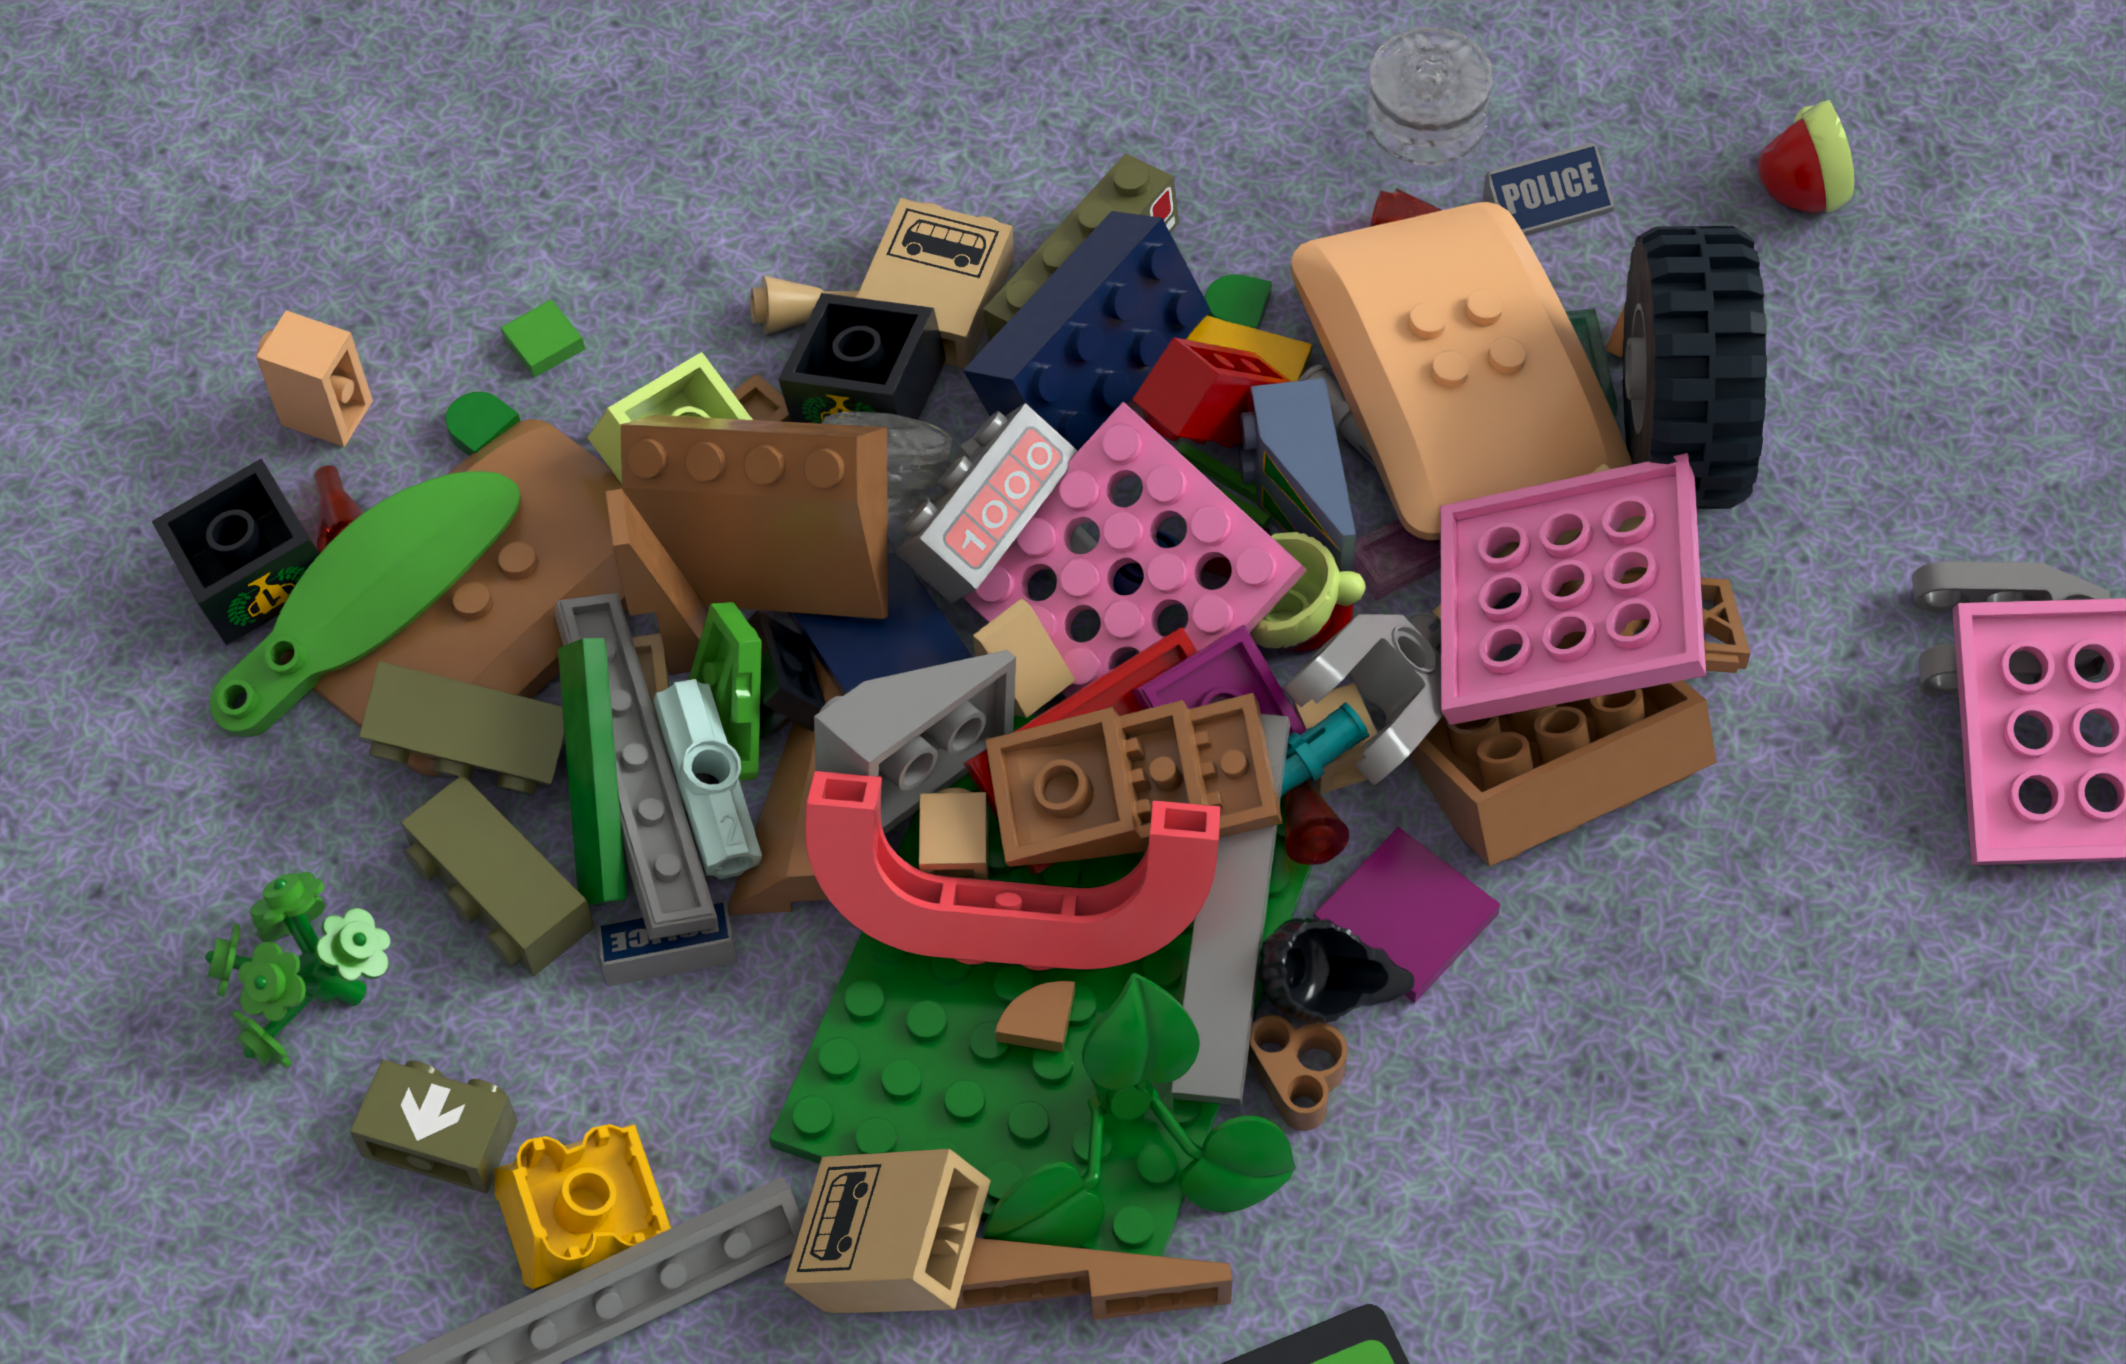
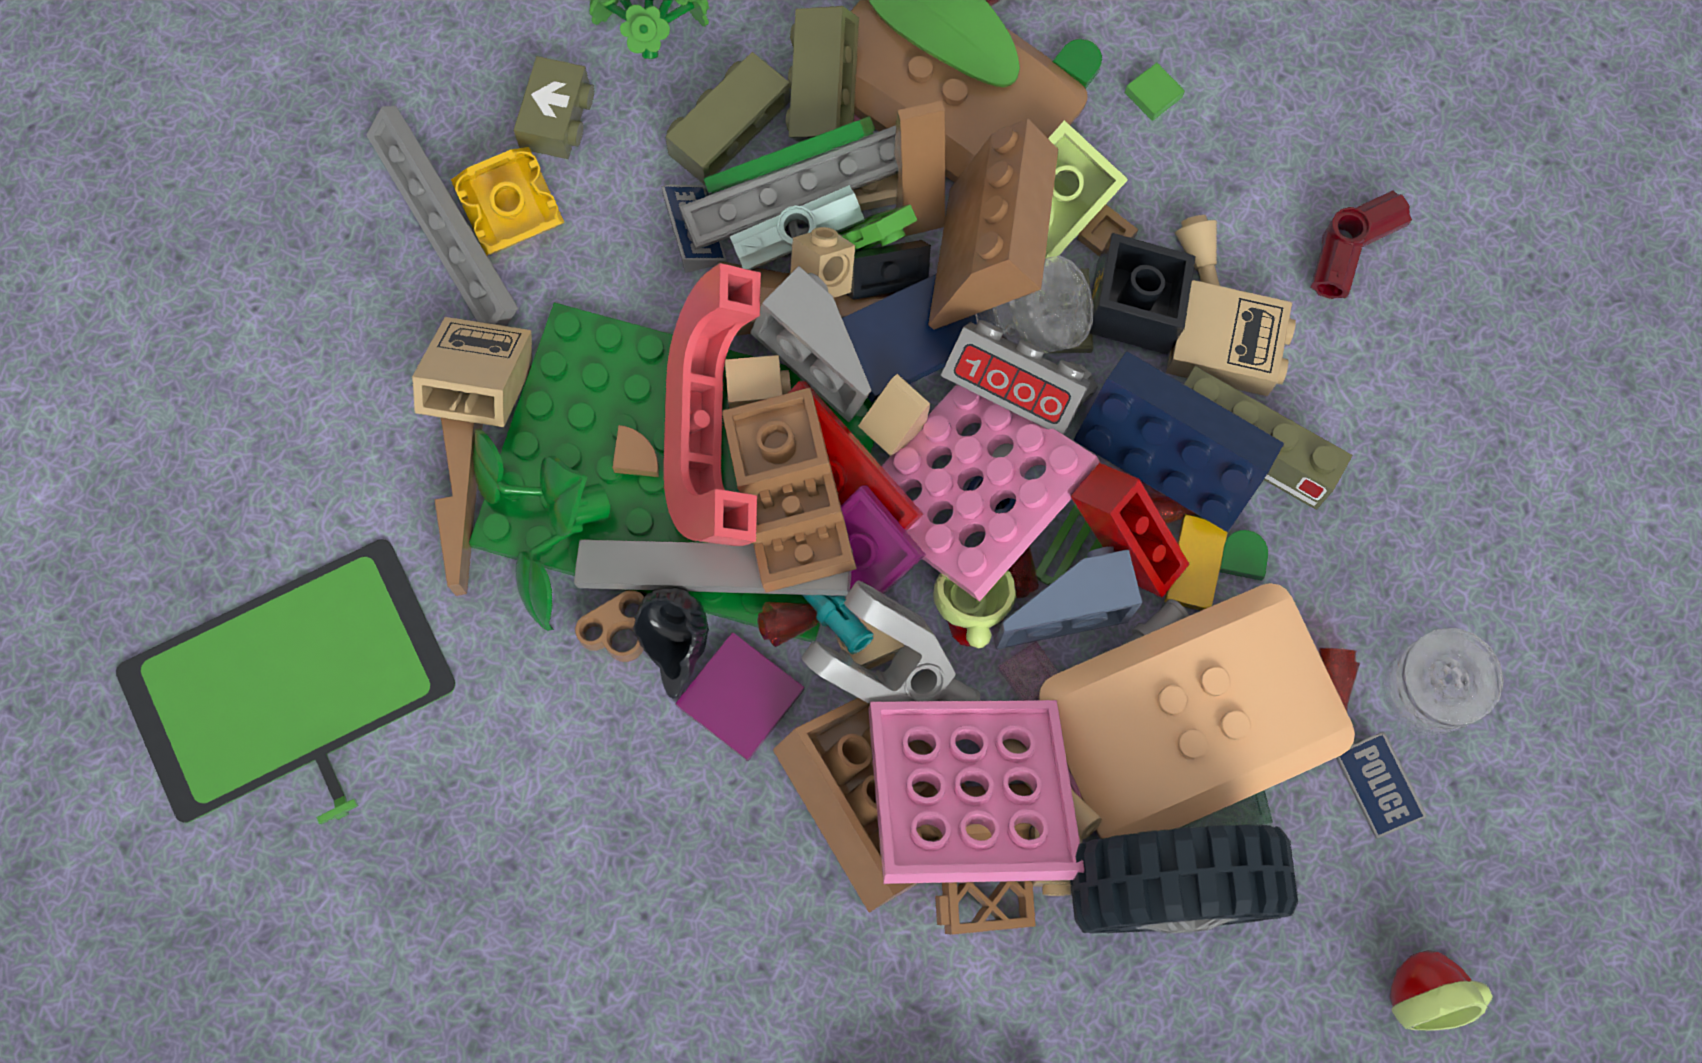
camera: 80 degrees right, 15 degrees up
none -> tan brick [790,227,855,298]
none -> dark red piece [1310,190,1412,299]

